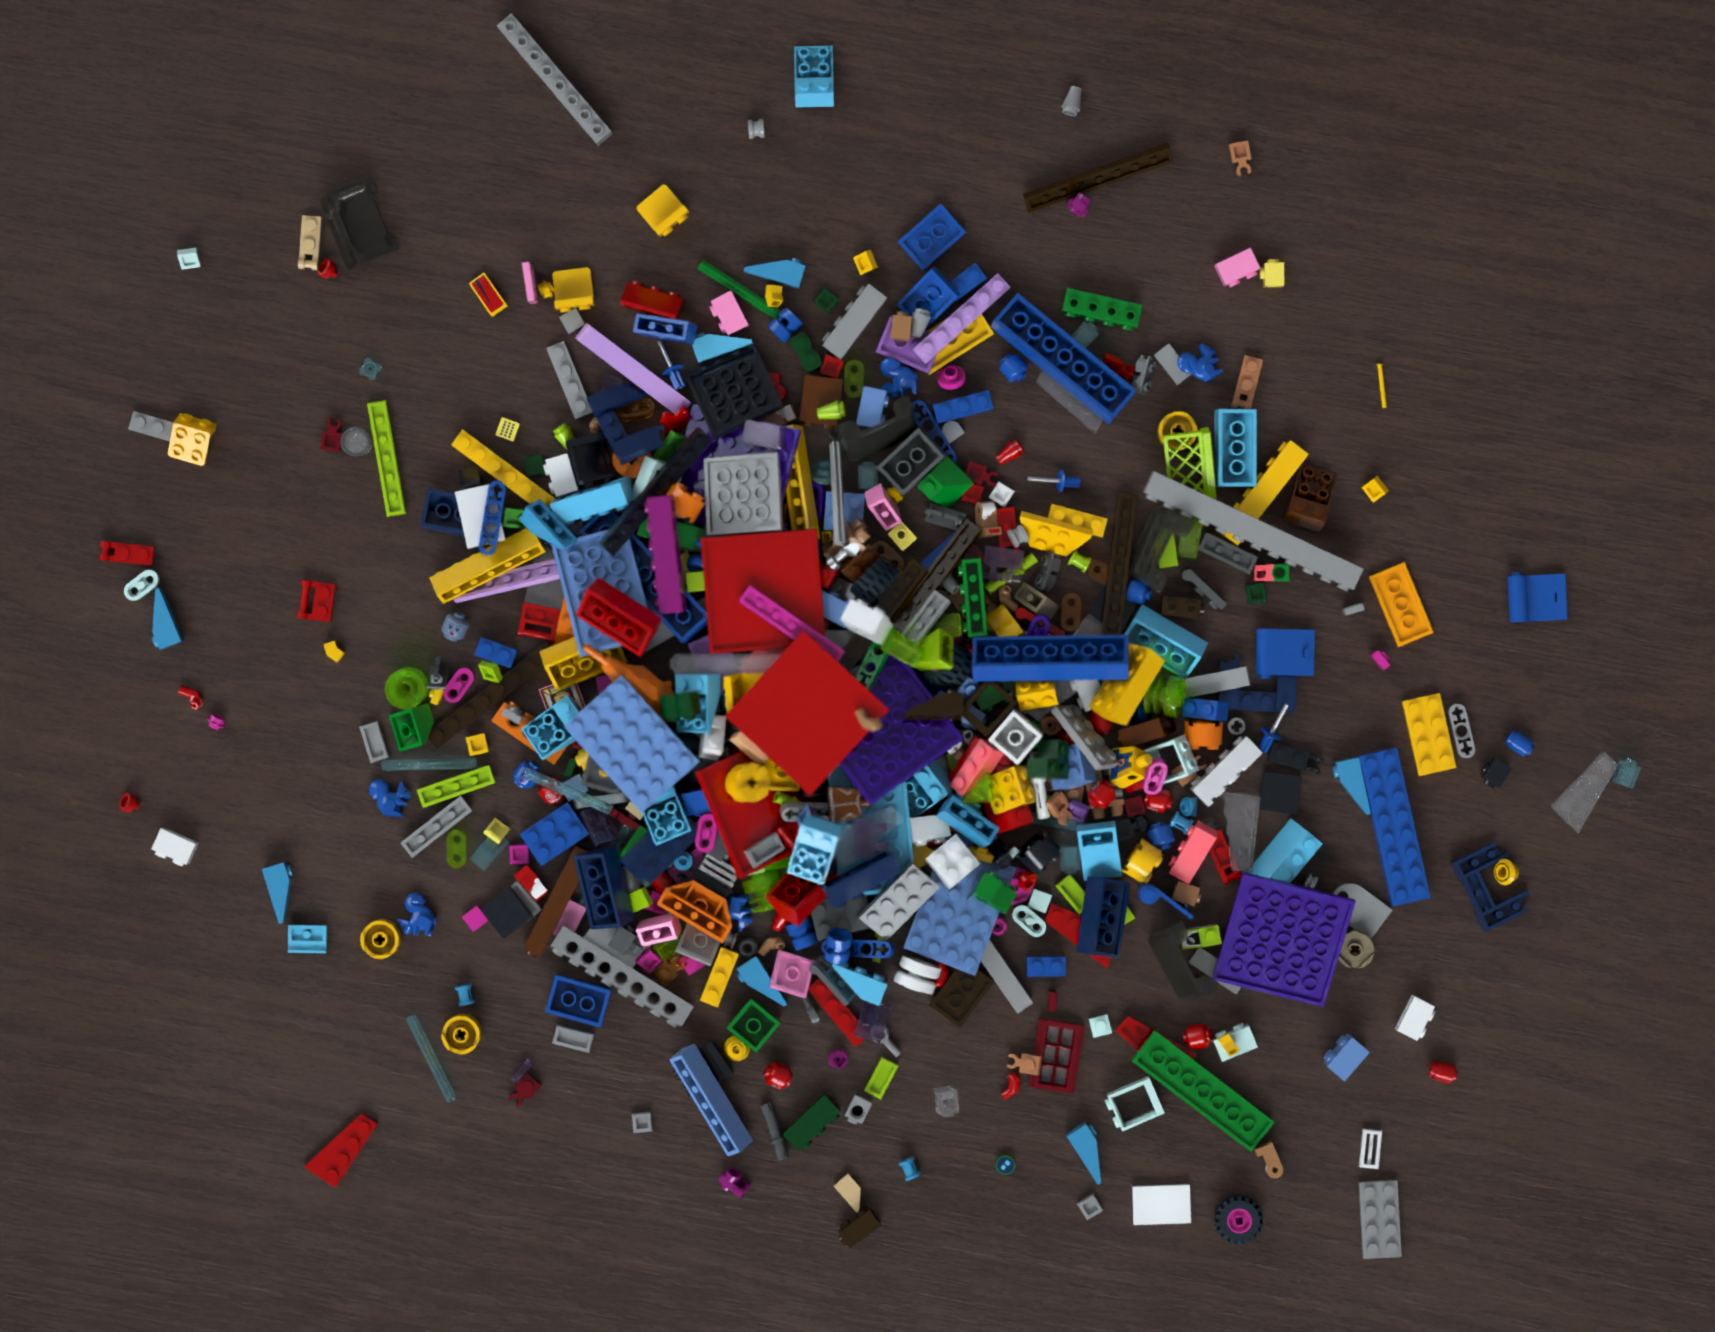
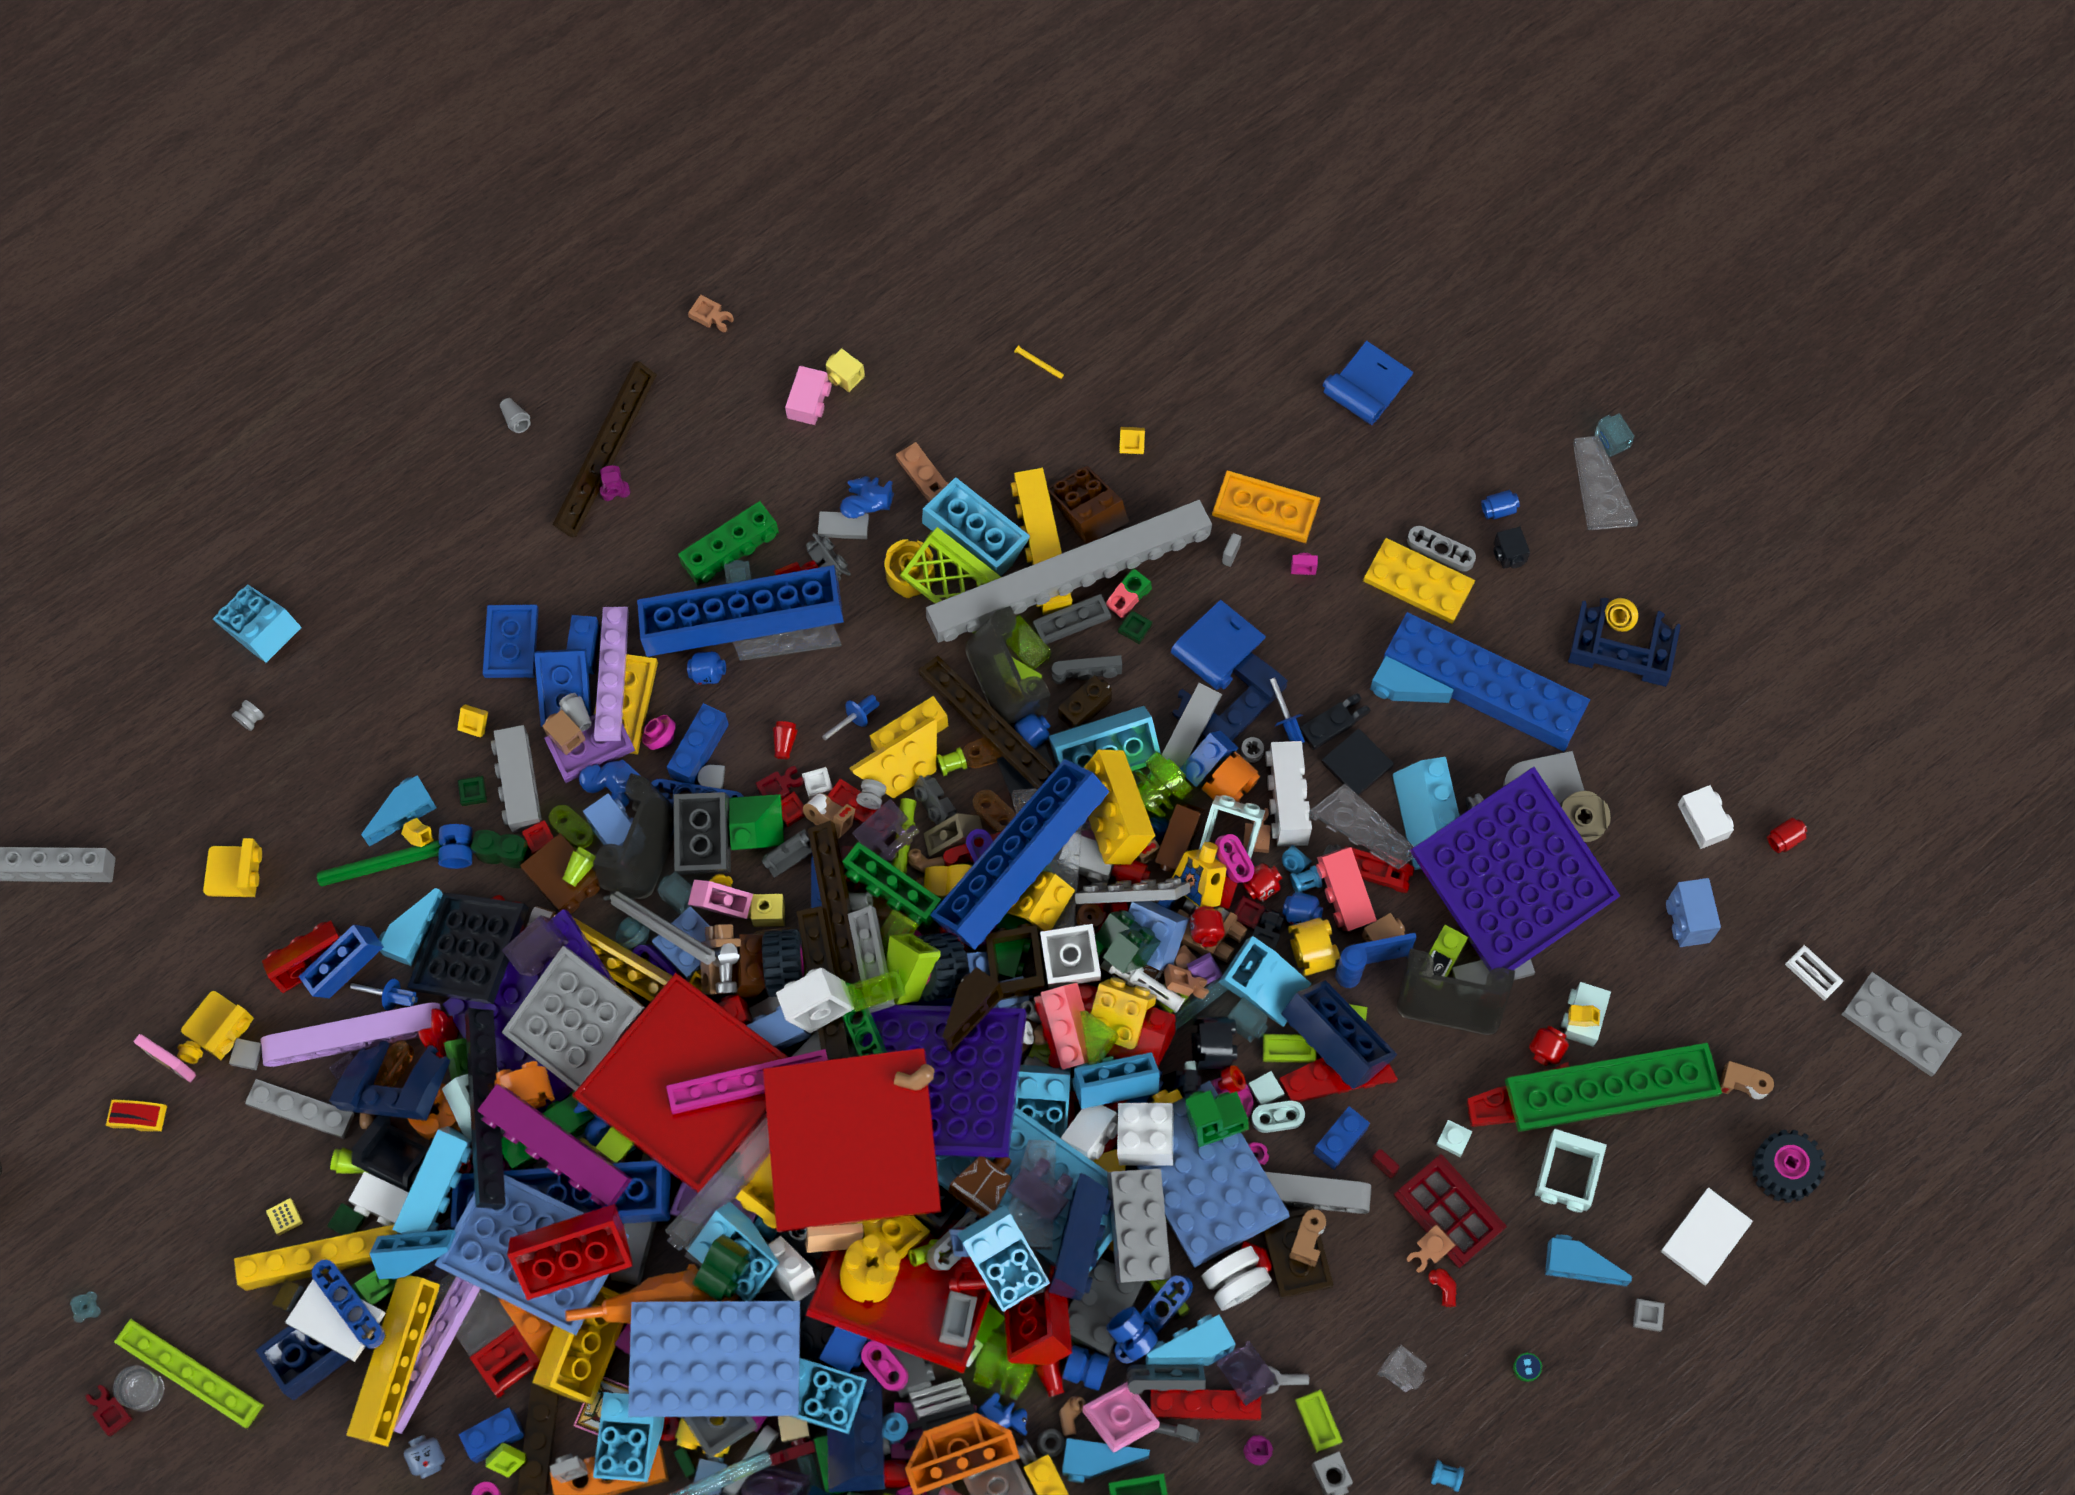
camera: 50 degrees left, 20 degrees down
bright pink brick [709,291,749,337] -> none
none -> medium nougat leg [1289,1209,1326,1267]

